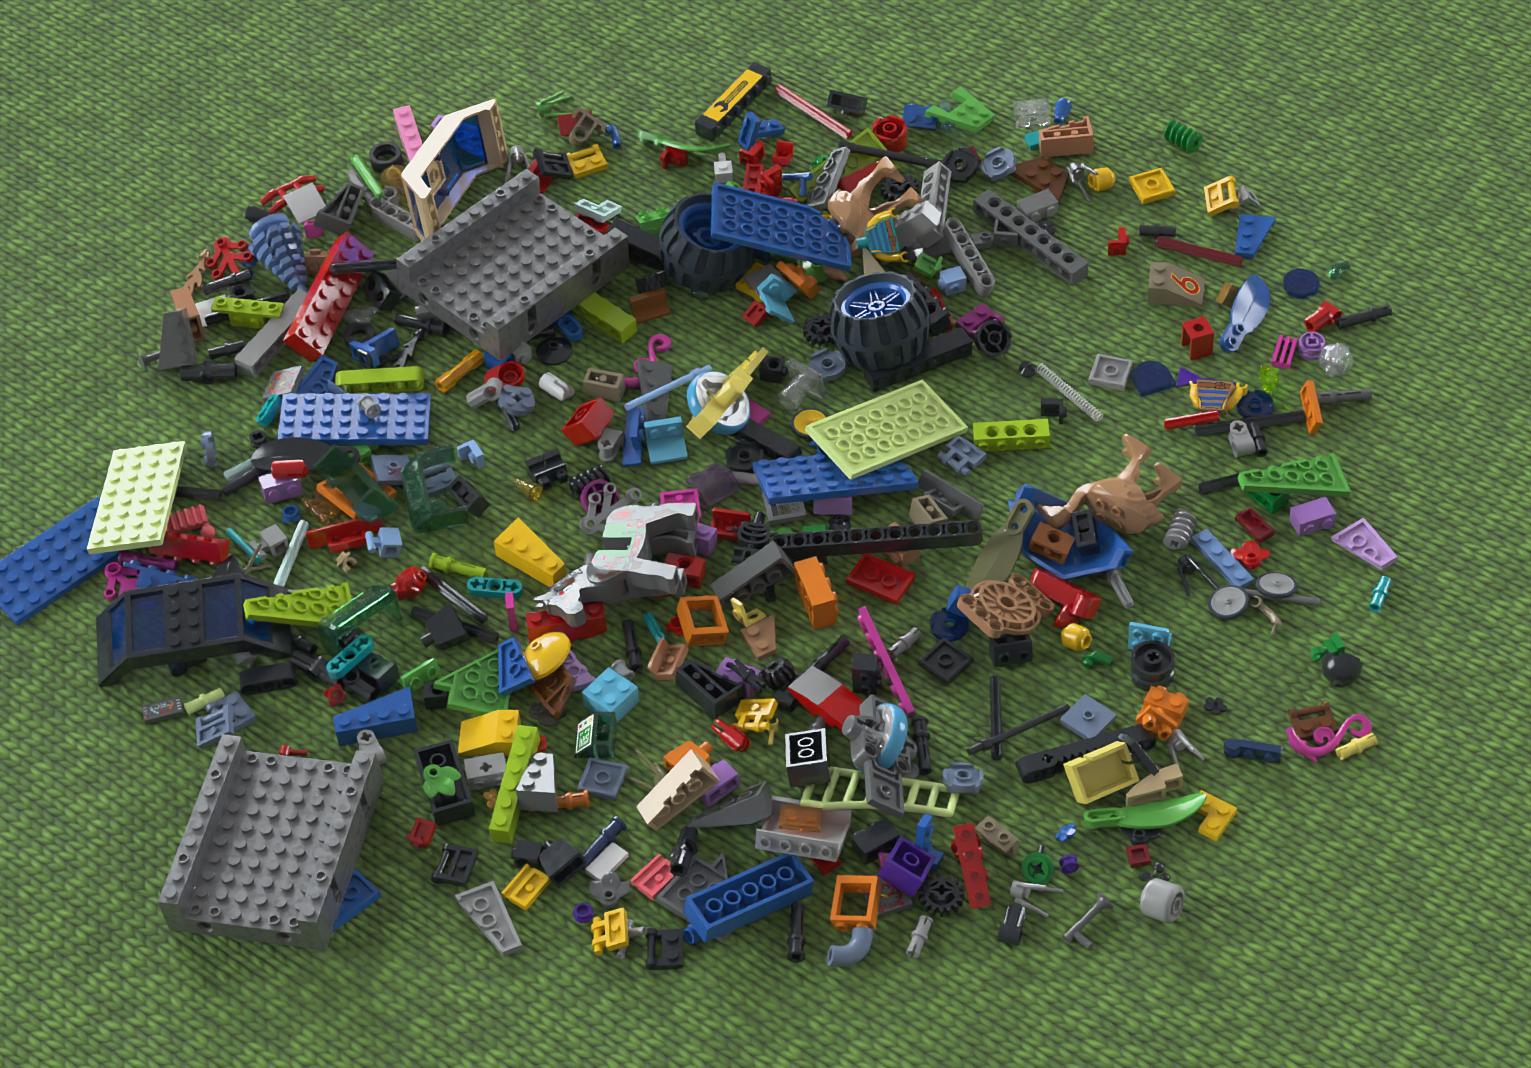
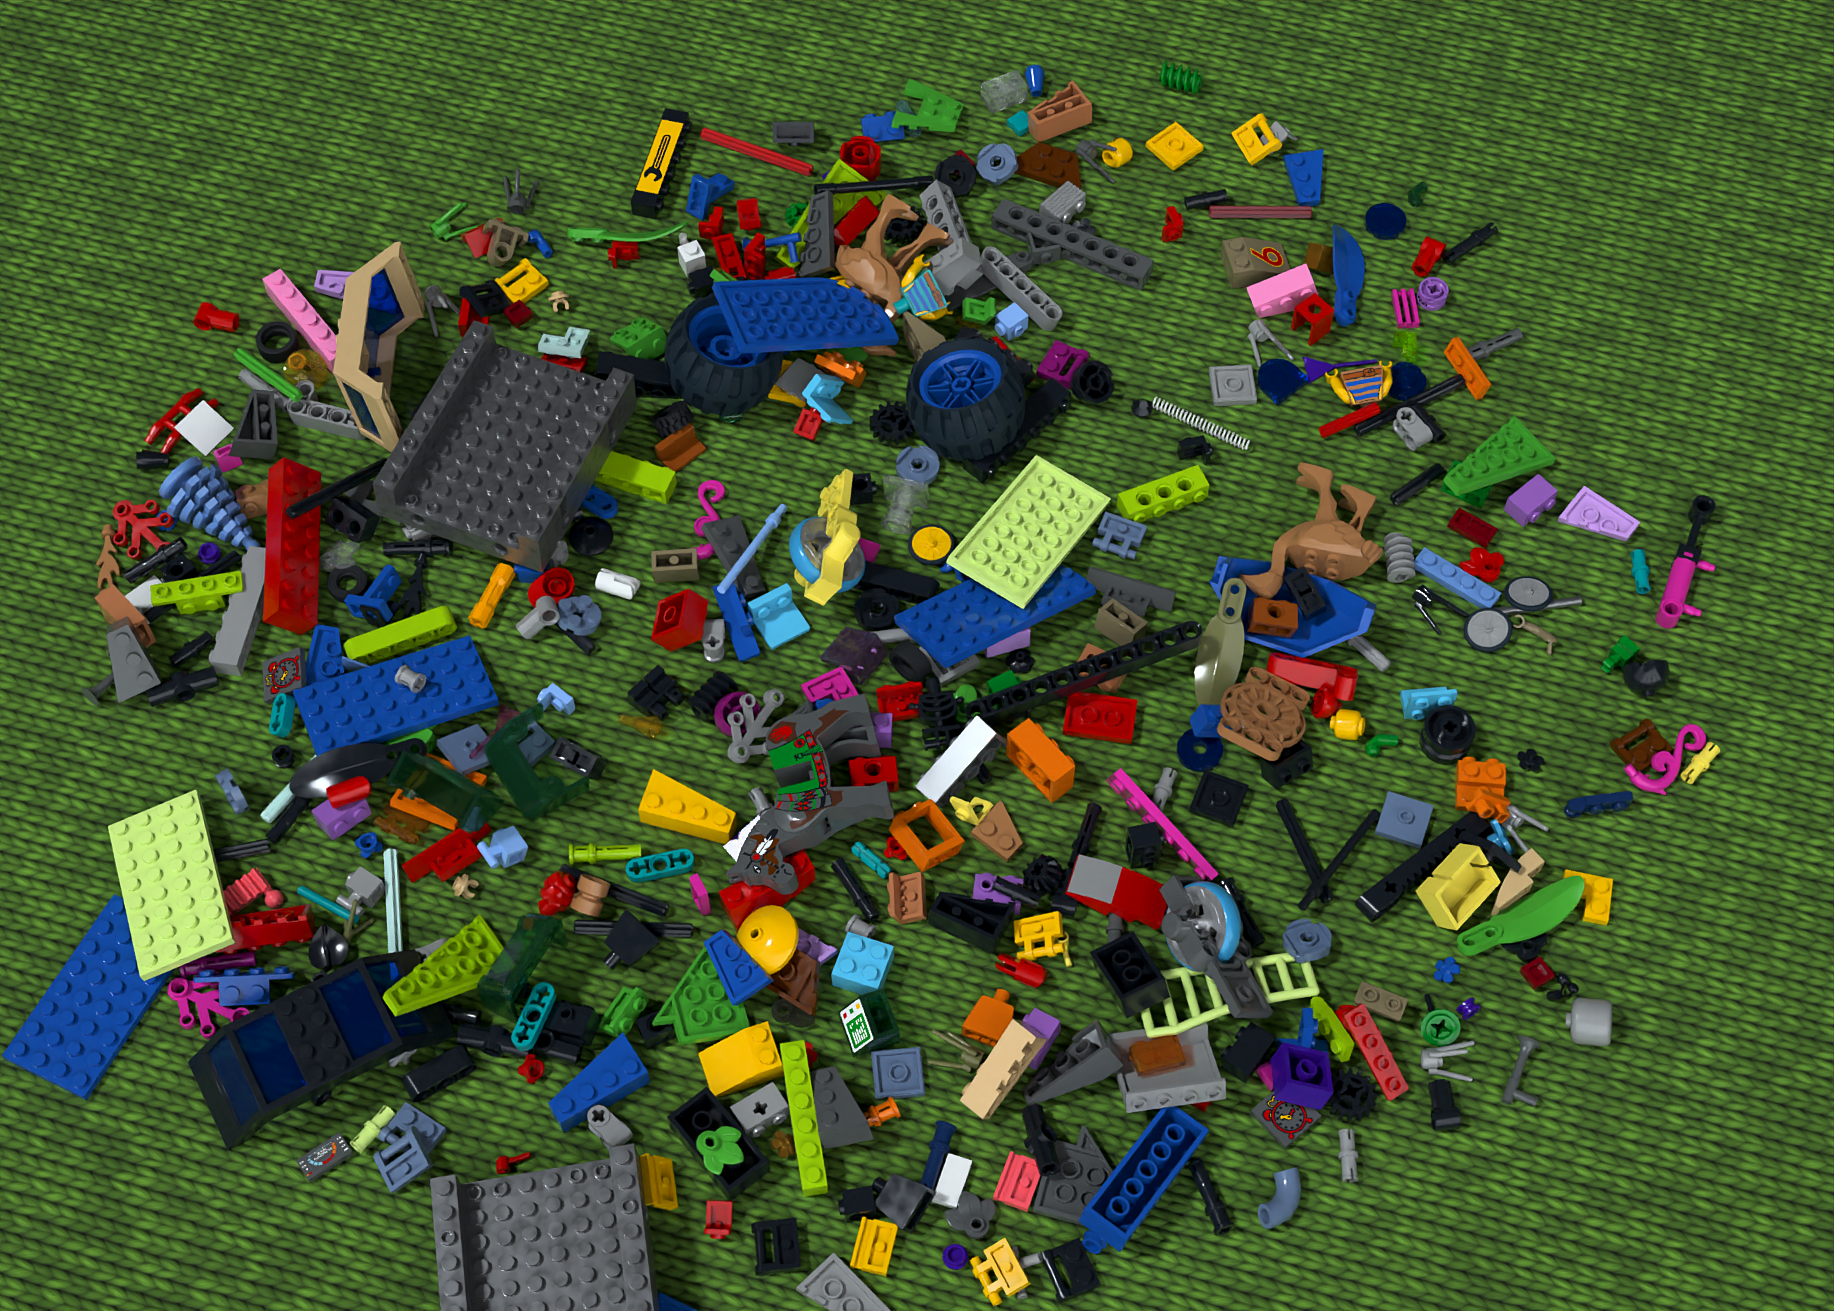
camera: 25 degrees left, 10 degrees up
orange window [830,875,882,932] -> none
clear plant [1318,343,1353,377] -> none
none -> red piece [193,302,240,332]
none -> dark purple plate [198,543,221,564]
none -> dark grey plant [503,169,539,214]
none -> dark red plate [503,299,533,329]
none -> tan plate [548,291,570,313]
none -> medium nougat wheel [570,874,610,917]
none -> yellow plate [640,1153,678,1210]
none -> black tyre [889,640,932,682]
none -> bright pink wedge [1246,264,1319,318]
none -> light grey plant [1247,319,1294,367]
none -> lime hinge [1309,996,1355,1062]
none -> dark azure animal [1486,819,1515,856]
none -> dark pink piece [1655,495,1716,629]

